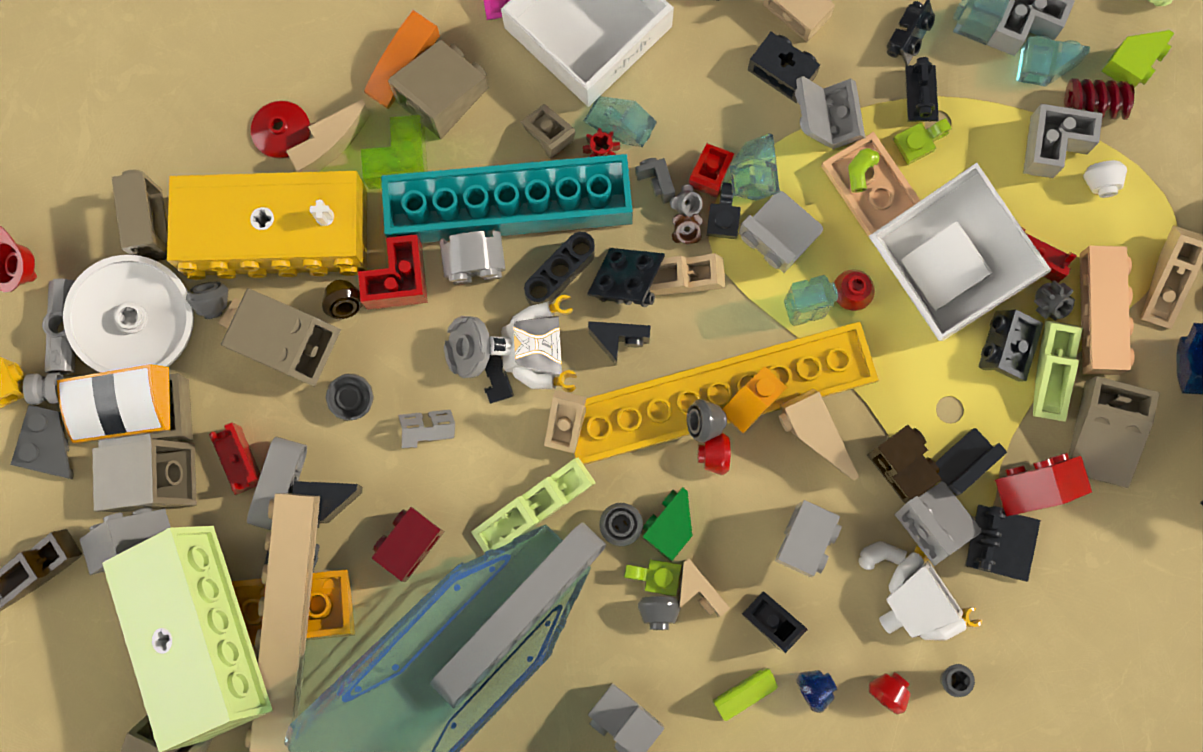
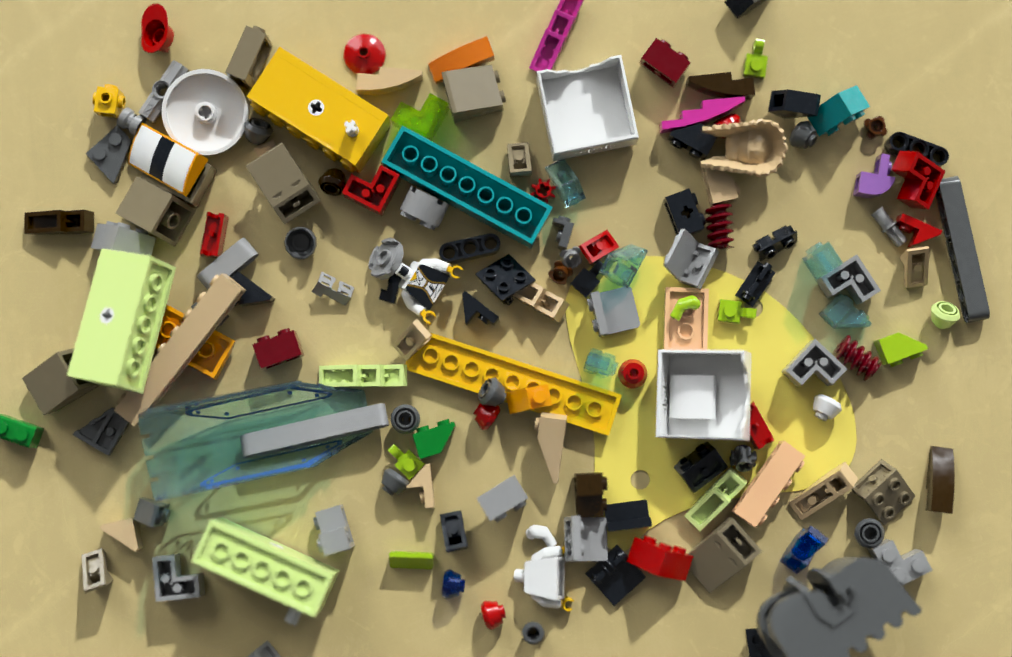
camera: 30 degrees right, 5 degrees up
none -> dark red piece [705,204,734,250]

